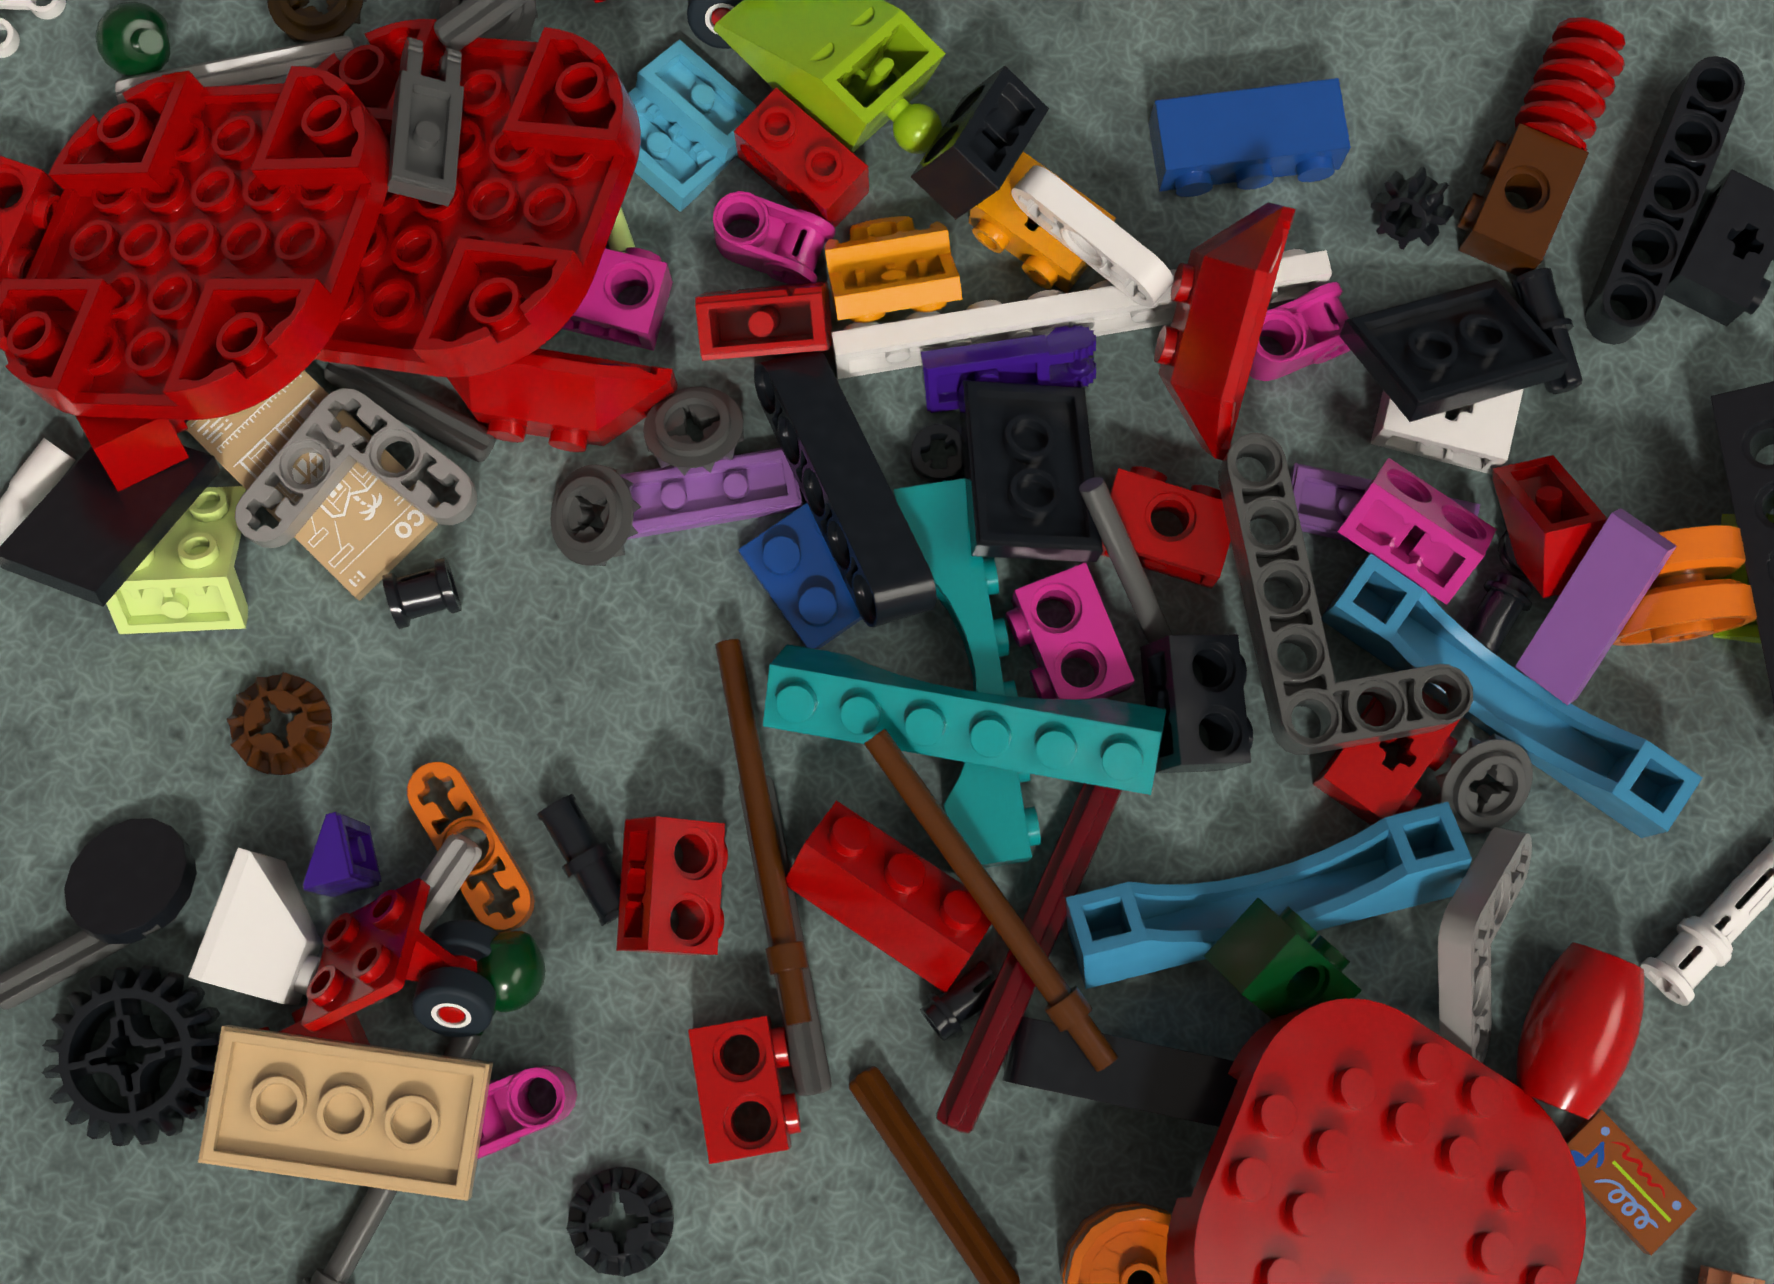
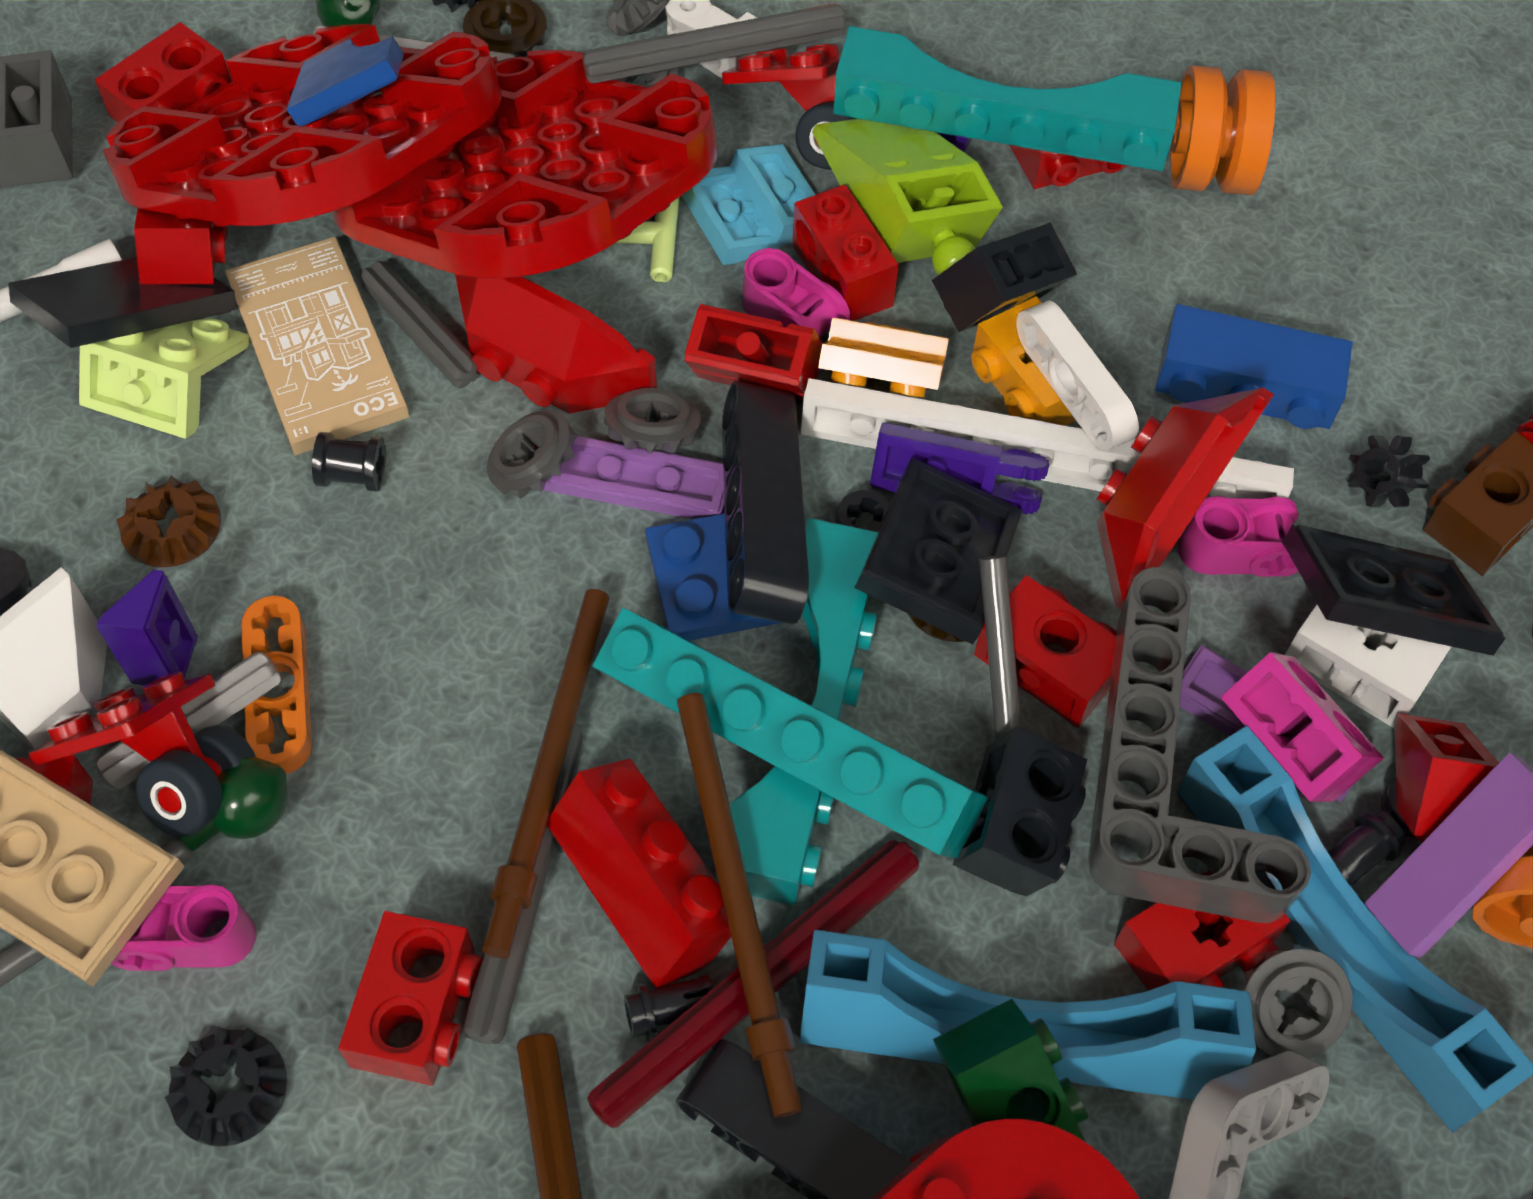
camera: 20 degrees right, 20 degrees down
light grey beam [235,388,478,548] -> none
dark grey hinge [387,37,464,206] -> none
black pin [537,794,621,926] -> none
dark pink brick [561,247,673,351] -> none
red brick [616,816,728,955] -> none
dark pink brick [1006,563,1135,700] -> none
black axle [1512,268,1583,394] -> none
none -> blue tile [286,36,404,126]

